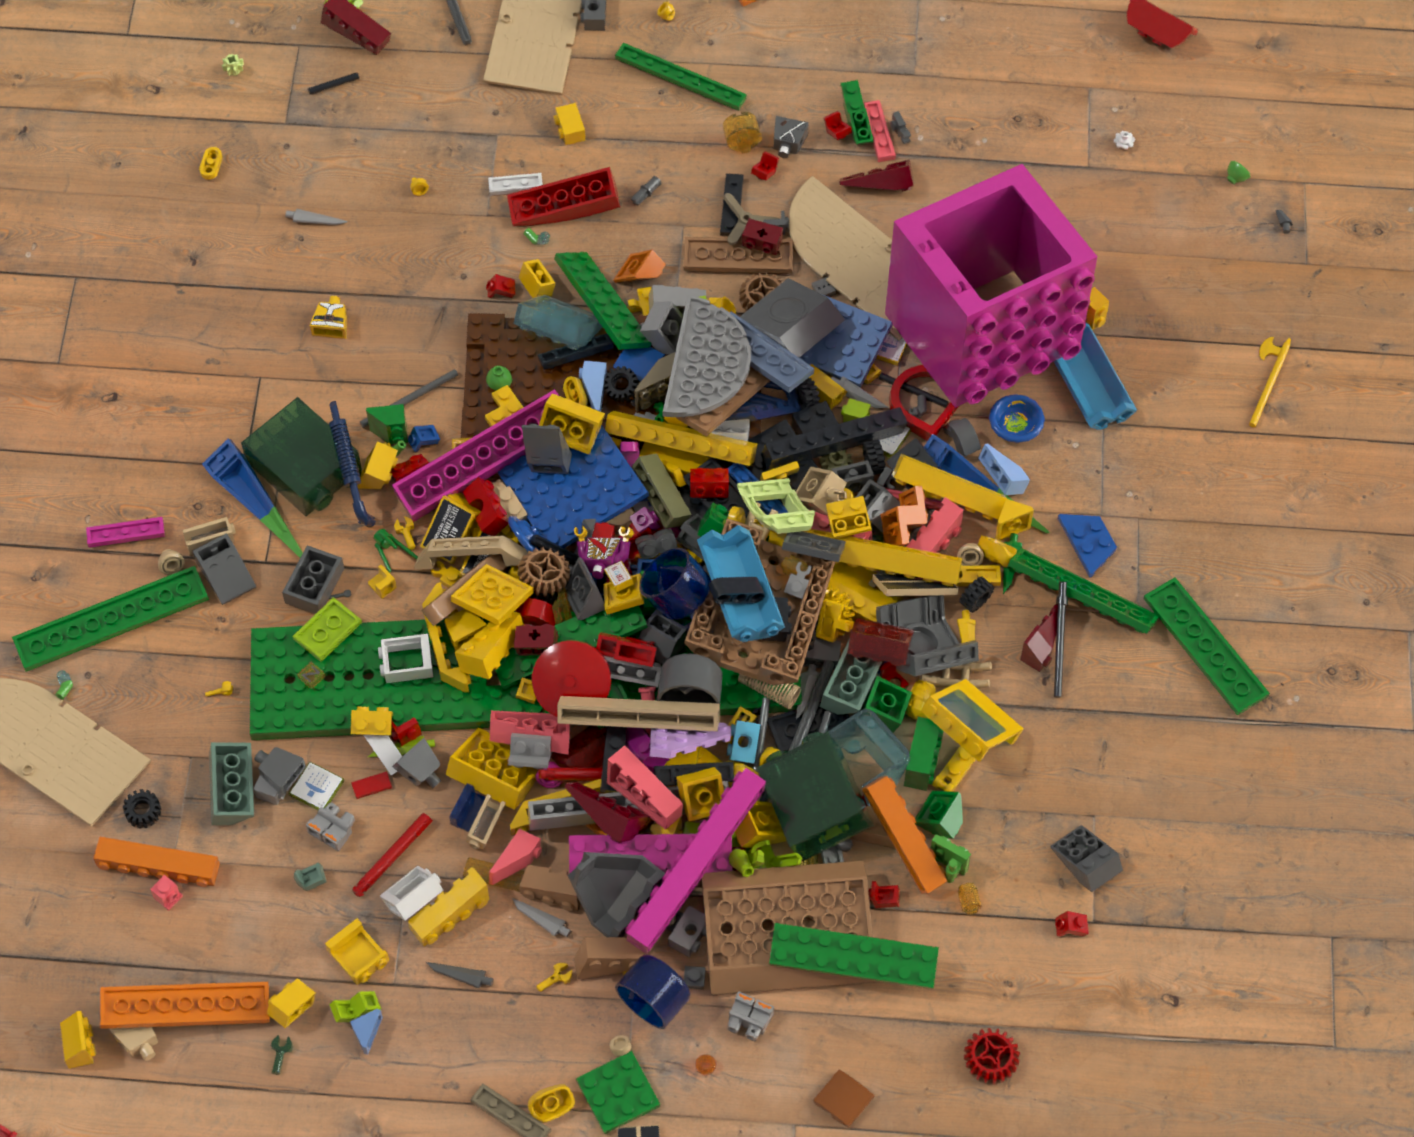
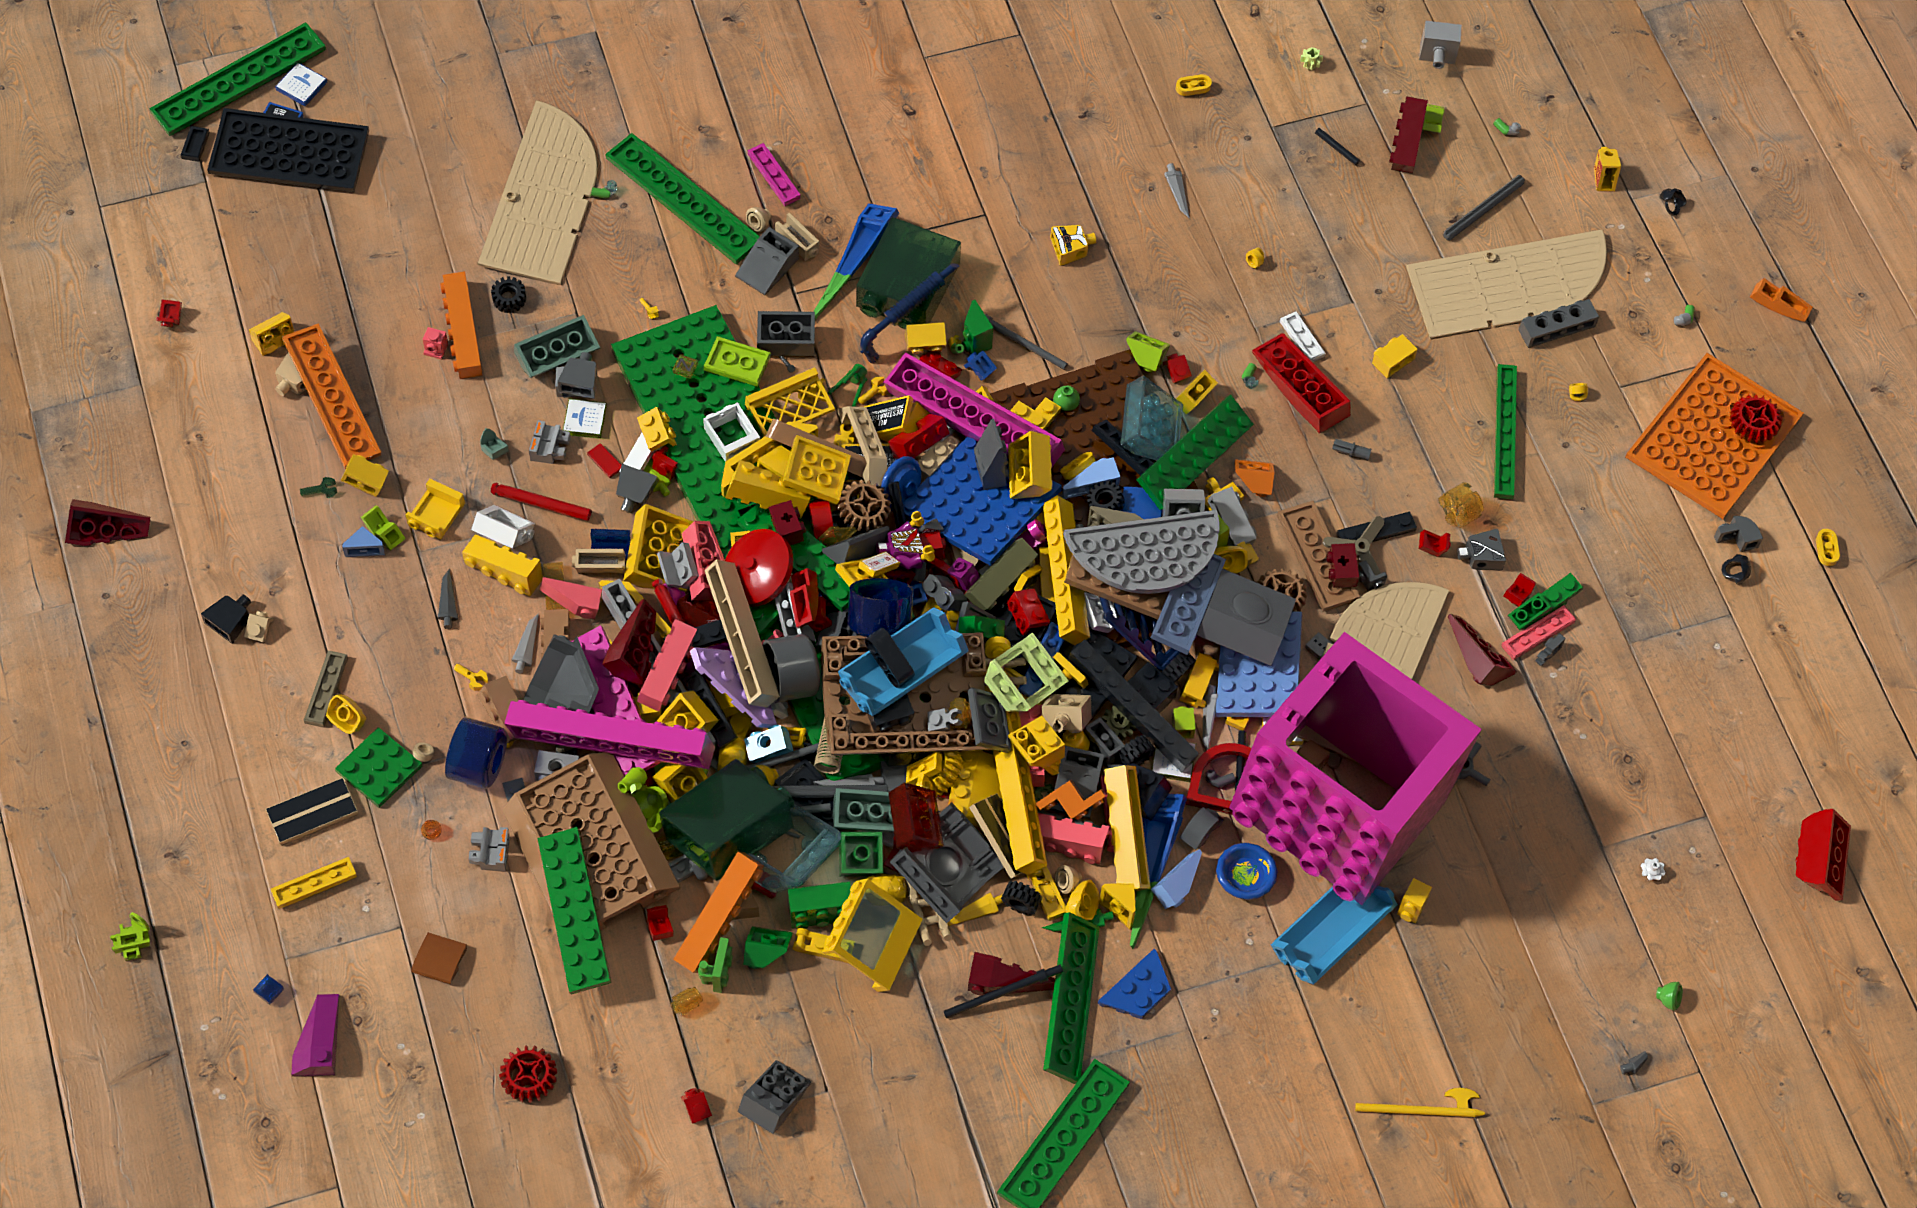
camera: 65 degrees right, 0 degrees up
none -> yellow fence [745,367,835,437]
none -> lime slope [1126,331,1170,372]

